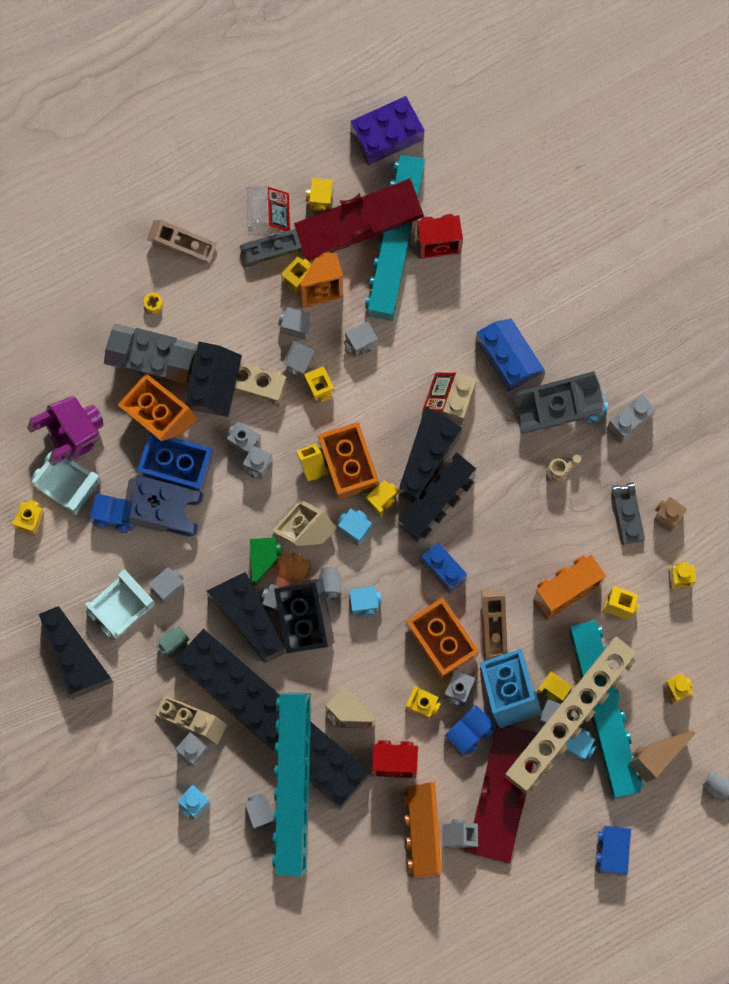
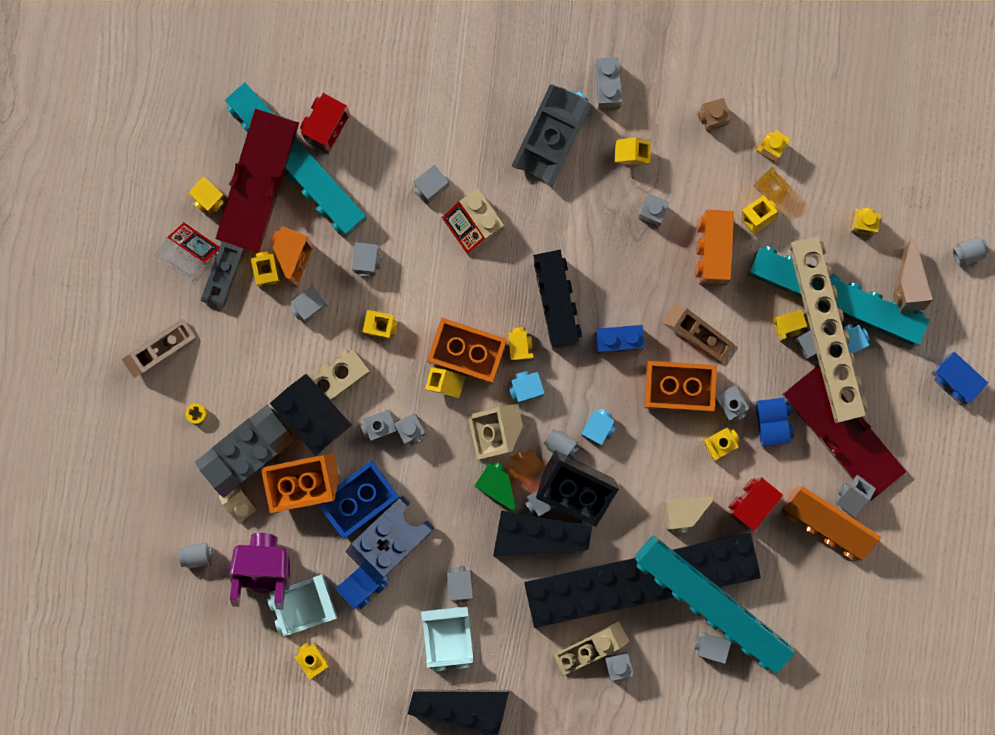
camera: 45 degrees left, 10 degrees up
sand green brick [156,626,190,658] -> none
medium azure brick [178,785,210,819] -> none
light grey brick [282,341,315,375] -> none
dark purple brick [350,96,425,165] -> none
black wedge [399,406,462,503] -> none
blue slope [475,318,545,392] -> none
dark azure slope [480,649,542,728] -> none
tan piece [546,455,581,484] -> none
dark grey plate [612,482,645,545] -> none
none -> light grey brick [179,543,214,569]
none -> tan bracket [219,486,257,524]
none -> light grey brick [413,165,450,203]
none -> yellow brick [615,137,651,166]
none -> light grey brick [638,194,670,227]
none -> clear yellow brick [754,167,791,204]

